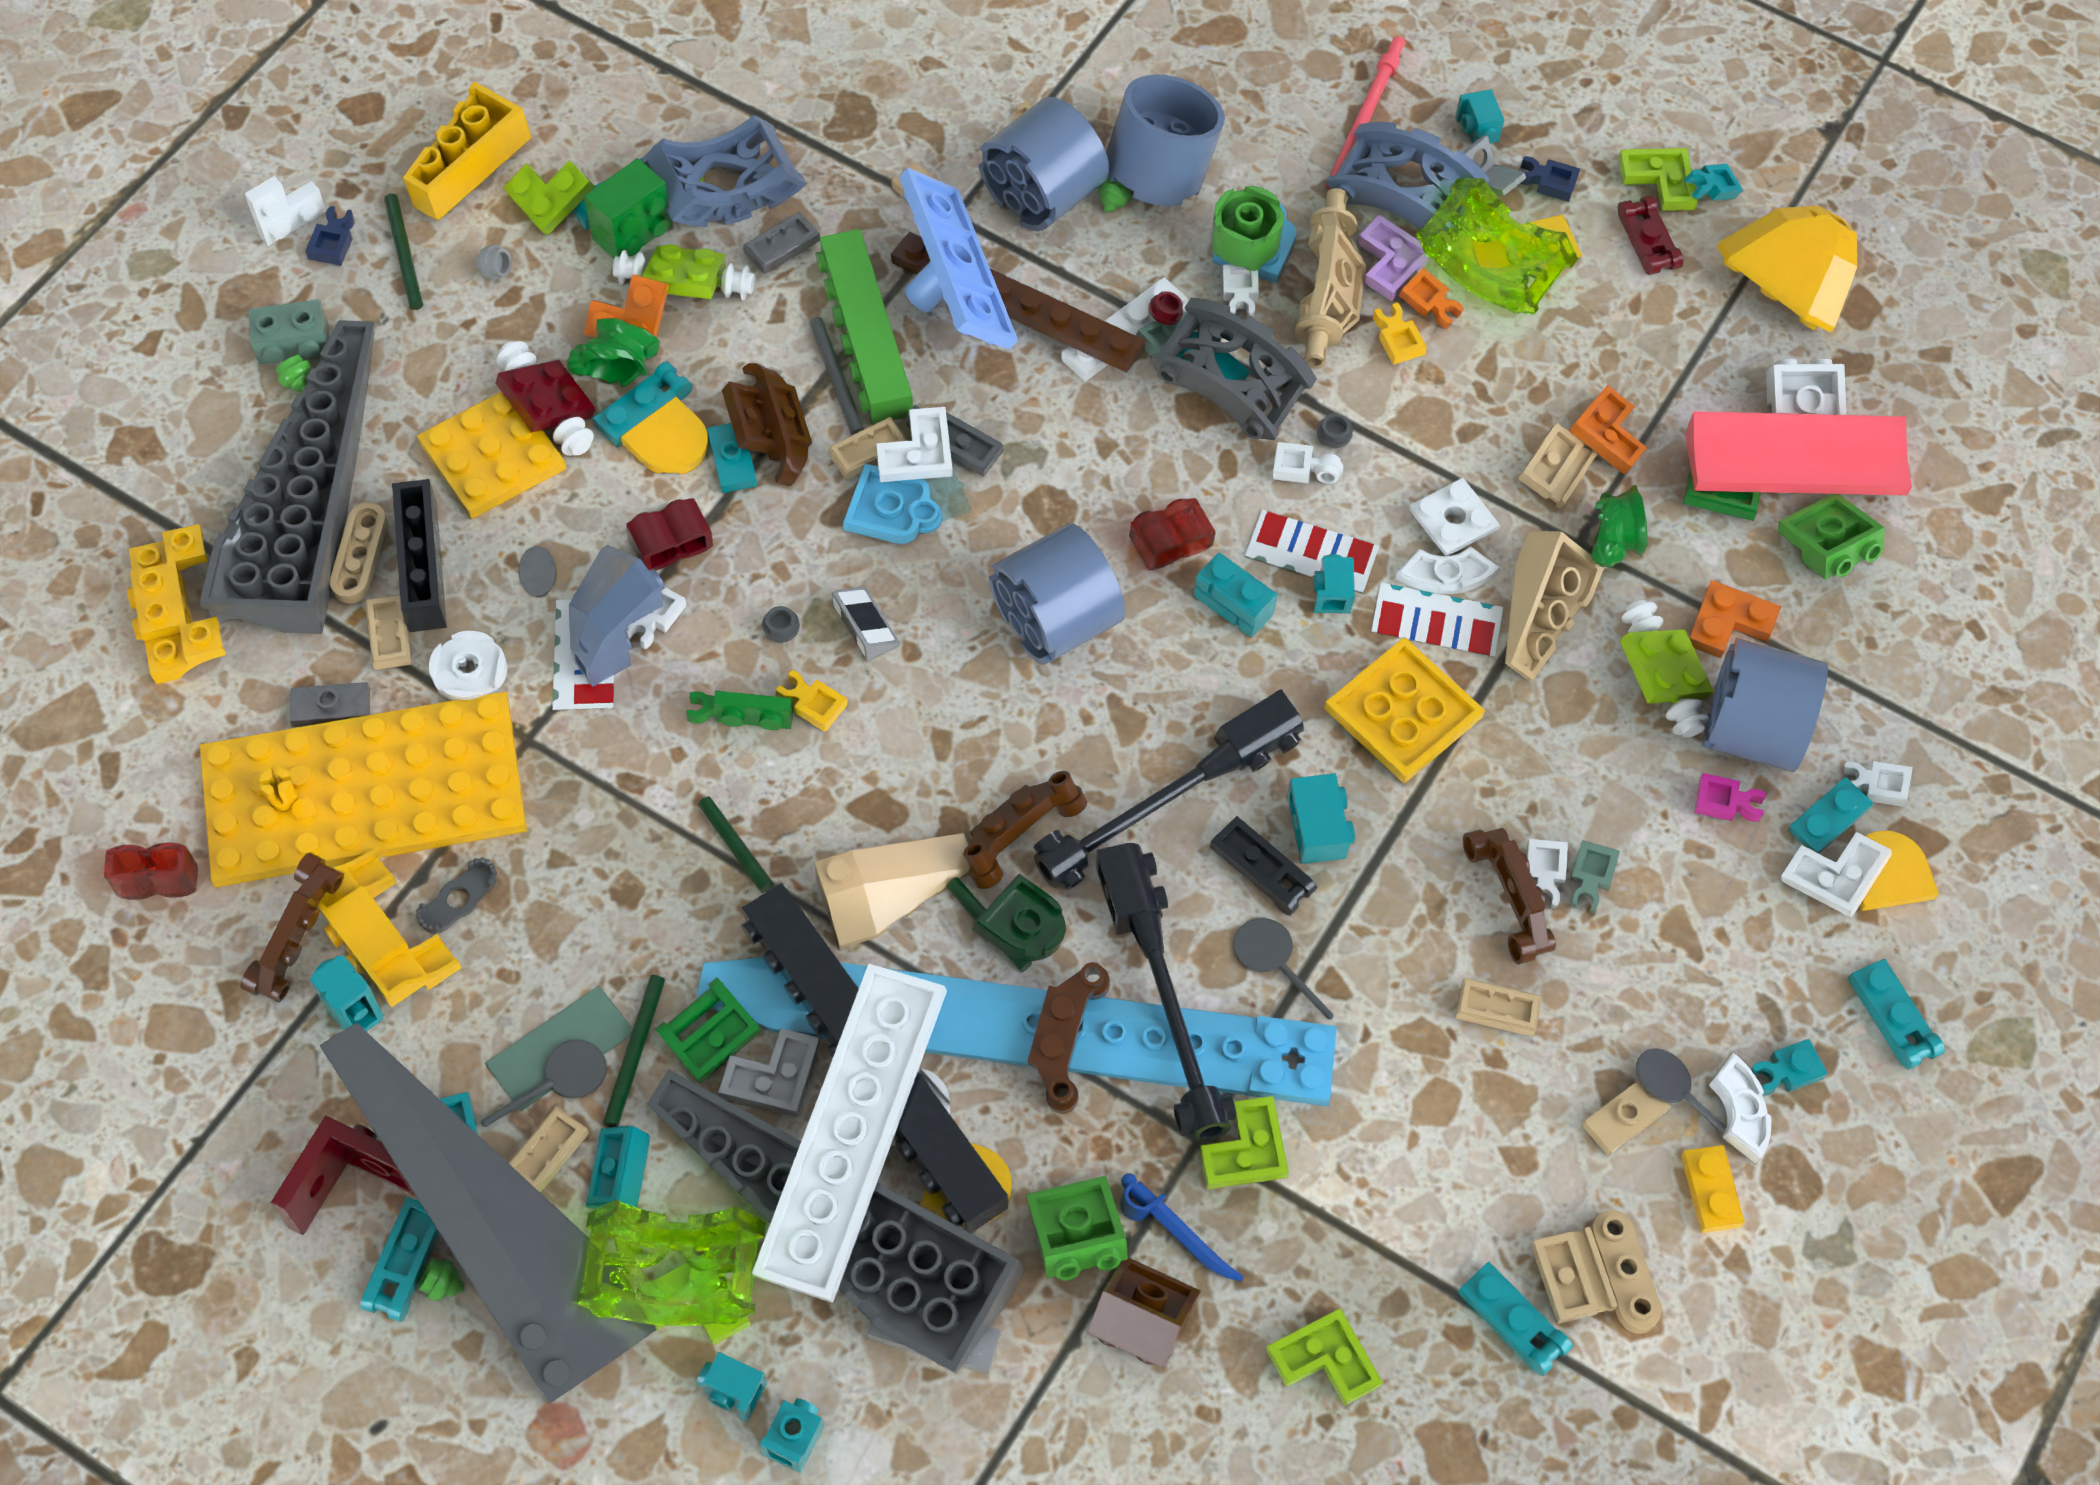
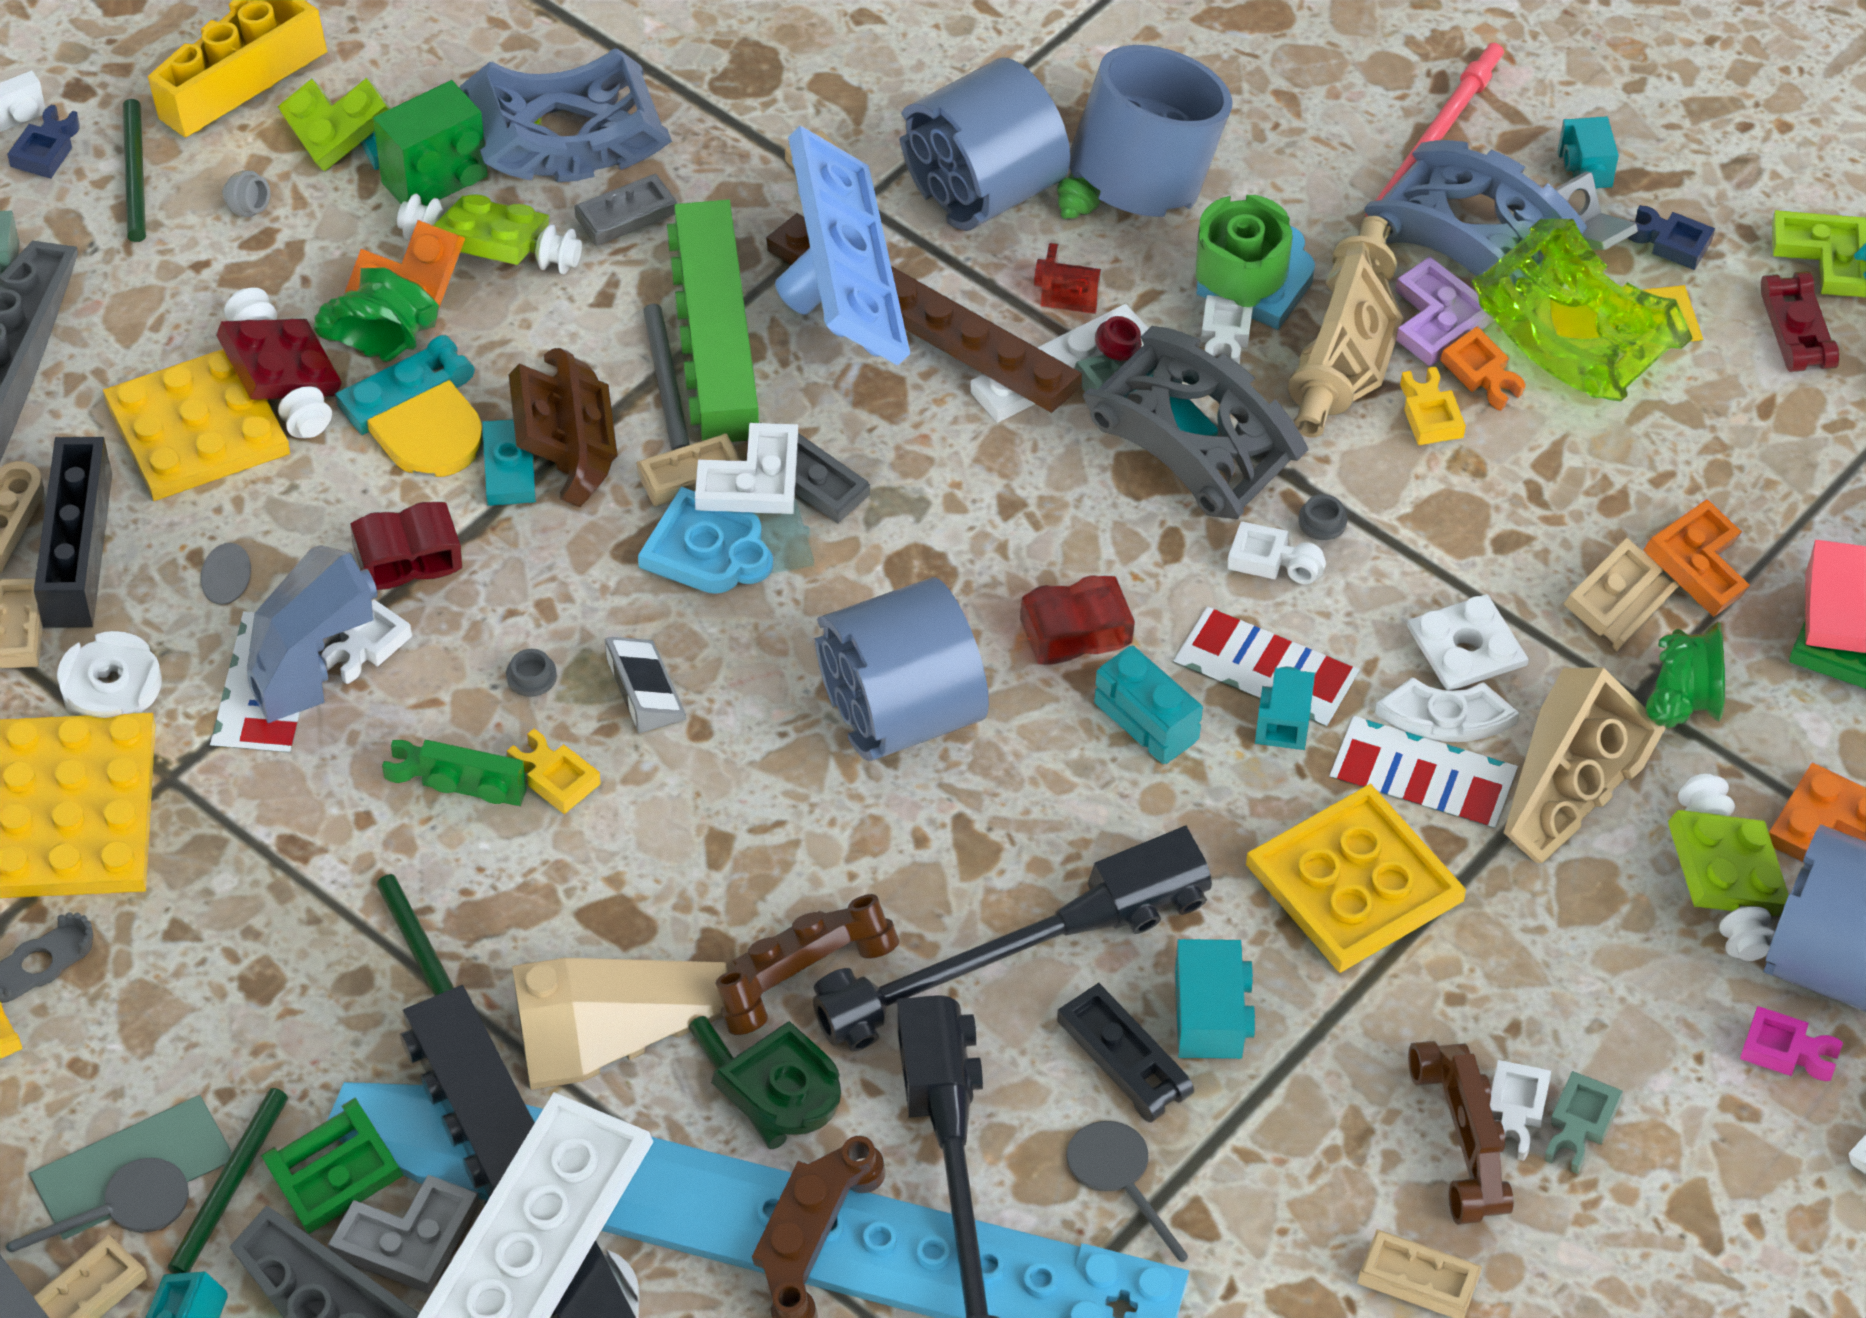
camera: 10 degrees right, 10 degrees down
none -> clear red bracket [1034,243,1101,314]

